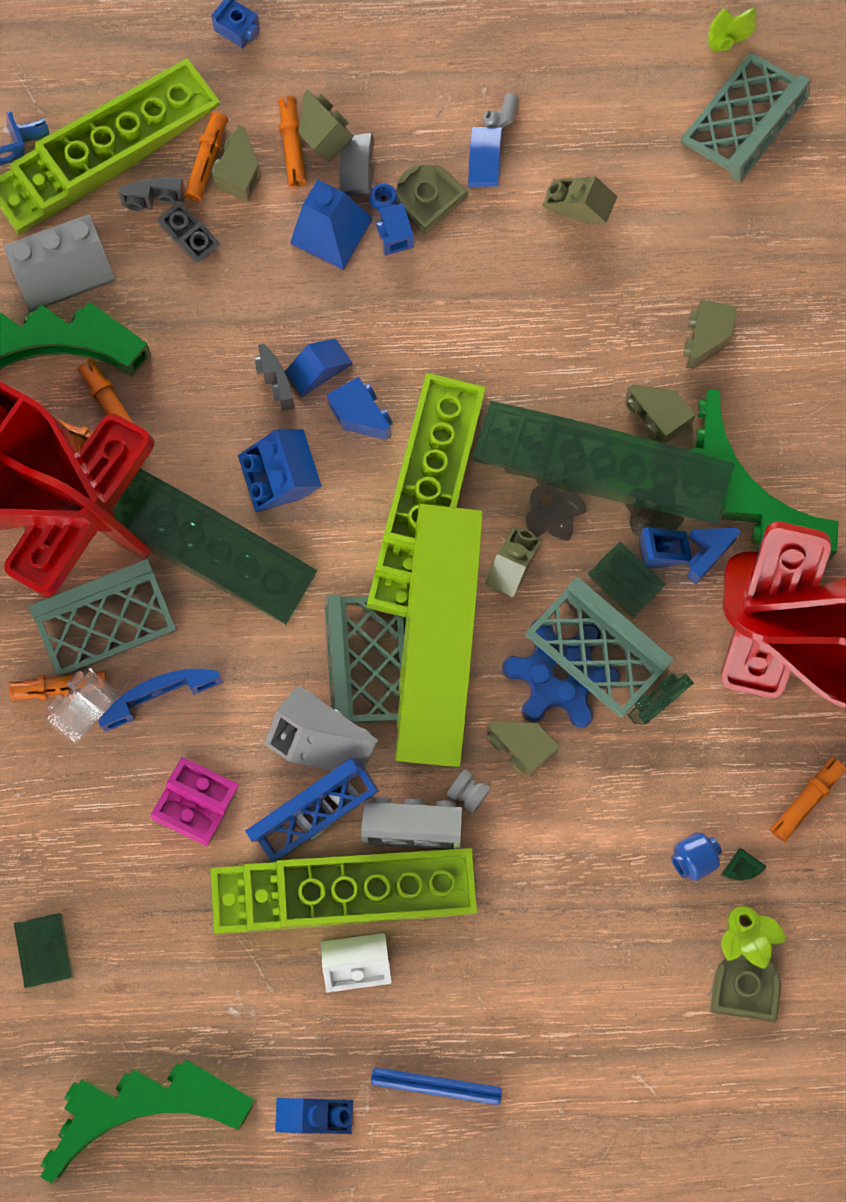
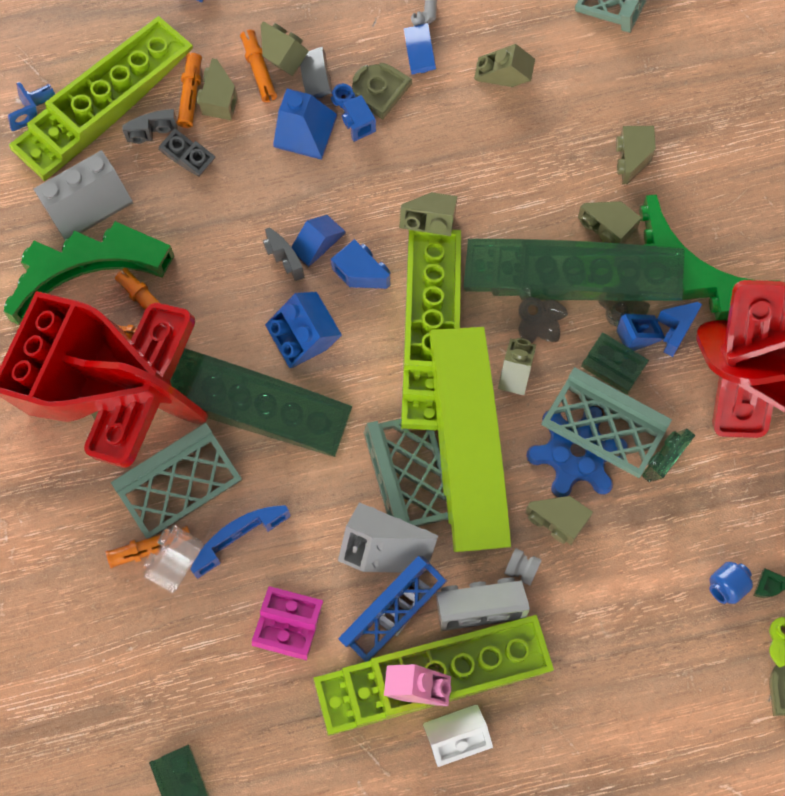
camera: 10 degrees left, 5 degrees down
none -> bright pink slope [384,664,451,706]
none -> olive slope [399,192,458,236]

